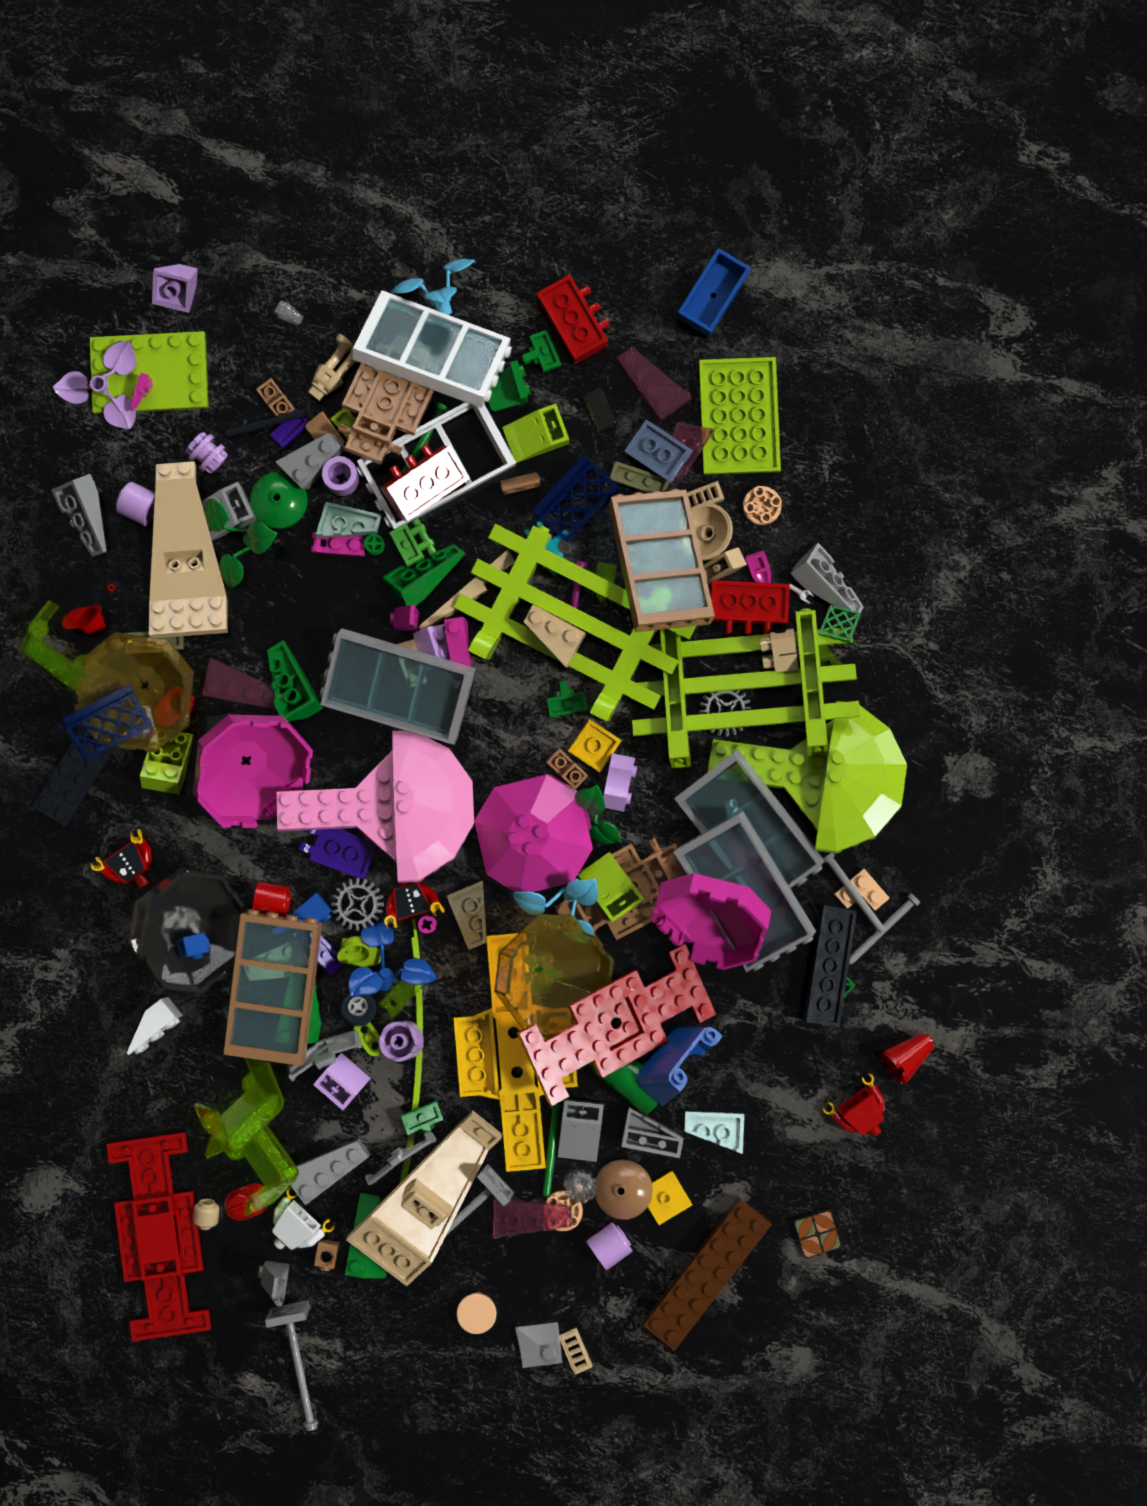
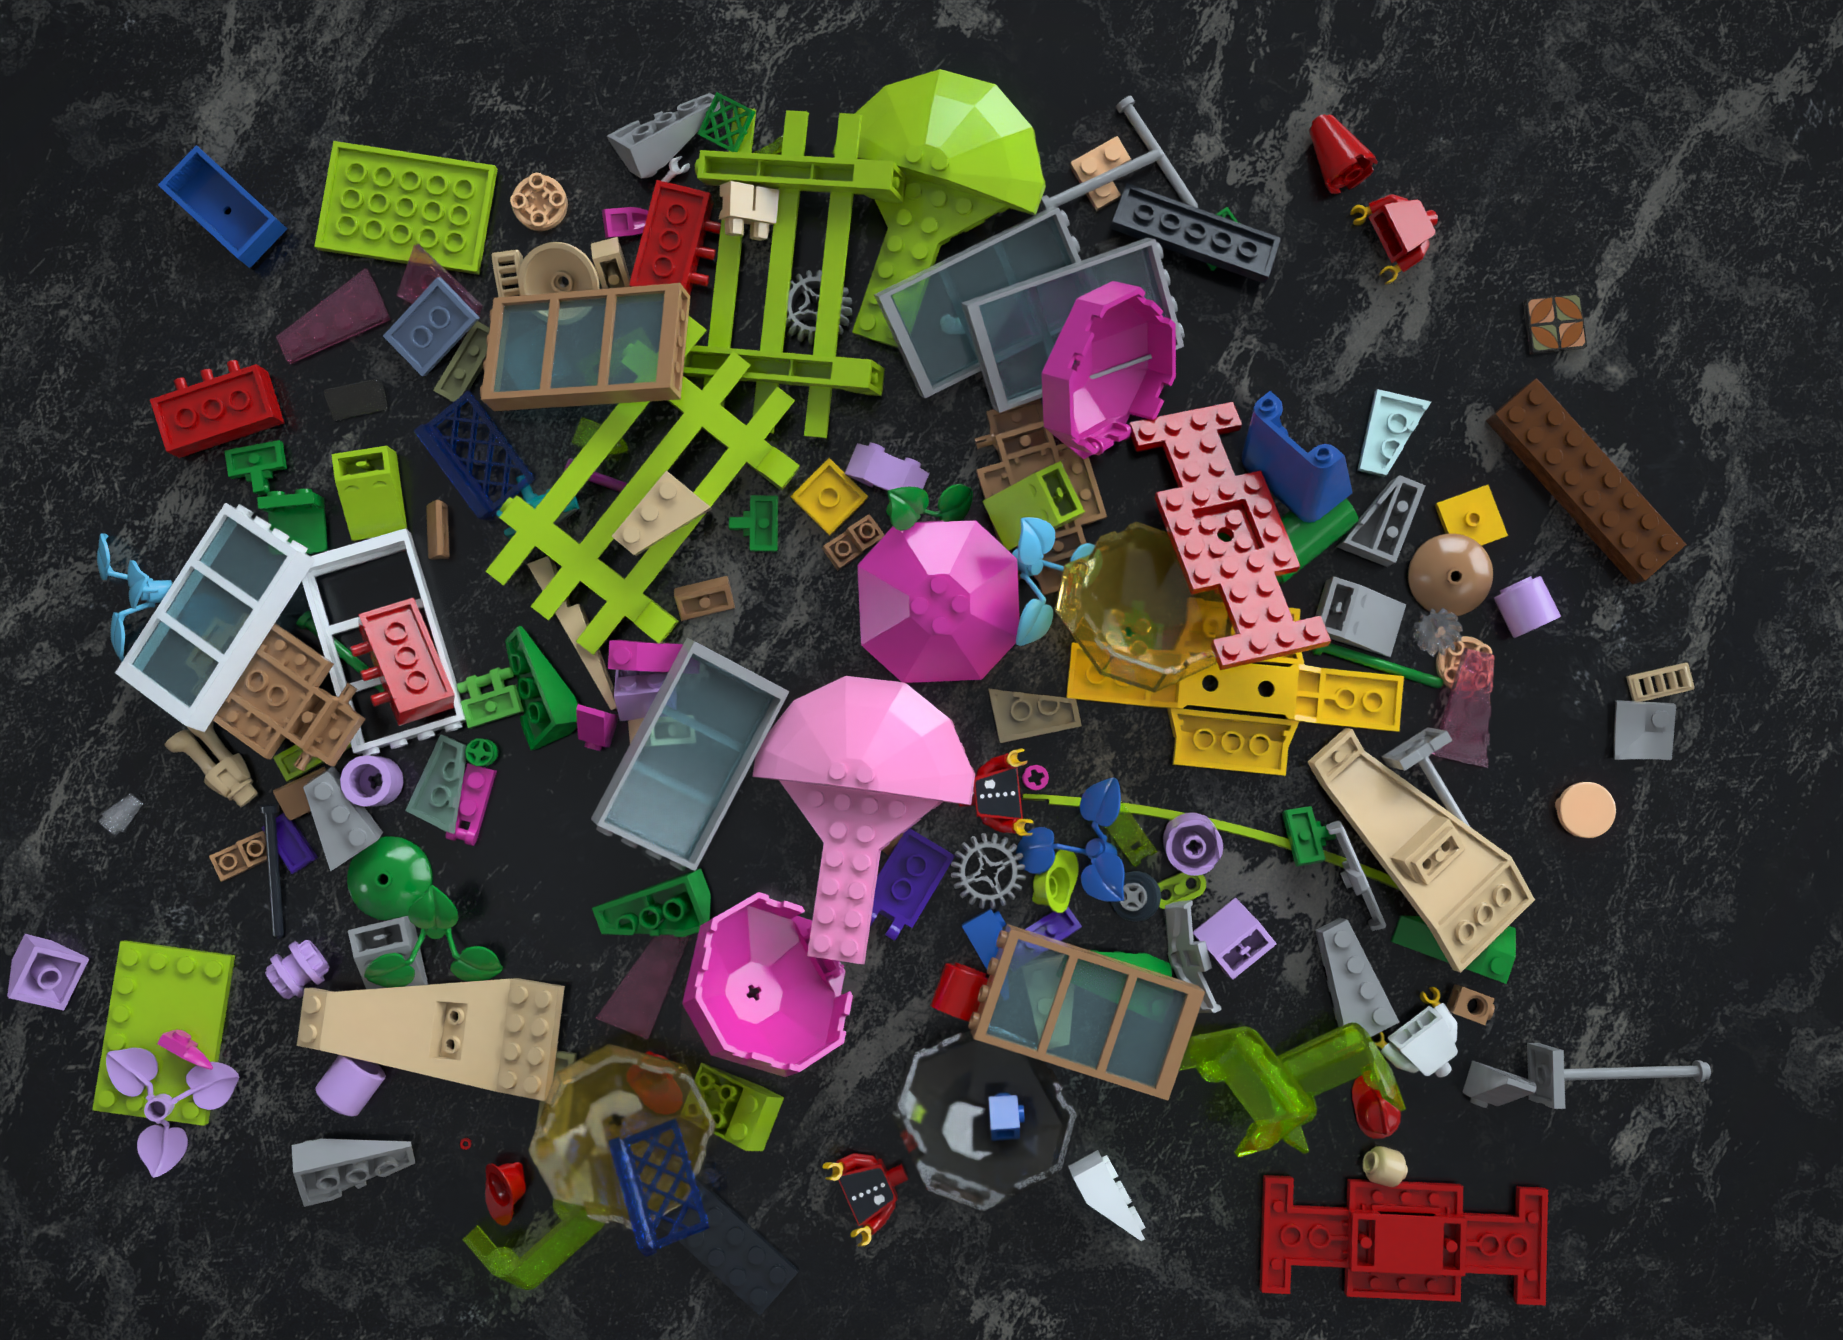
camera: 85 degrees left, 0 degrees up
none -> medium nougat slope [674,576,735,621]

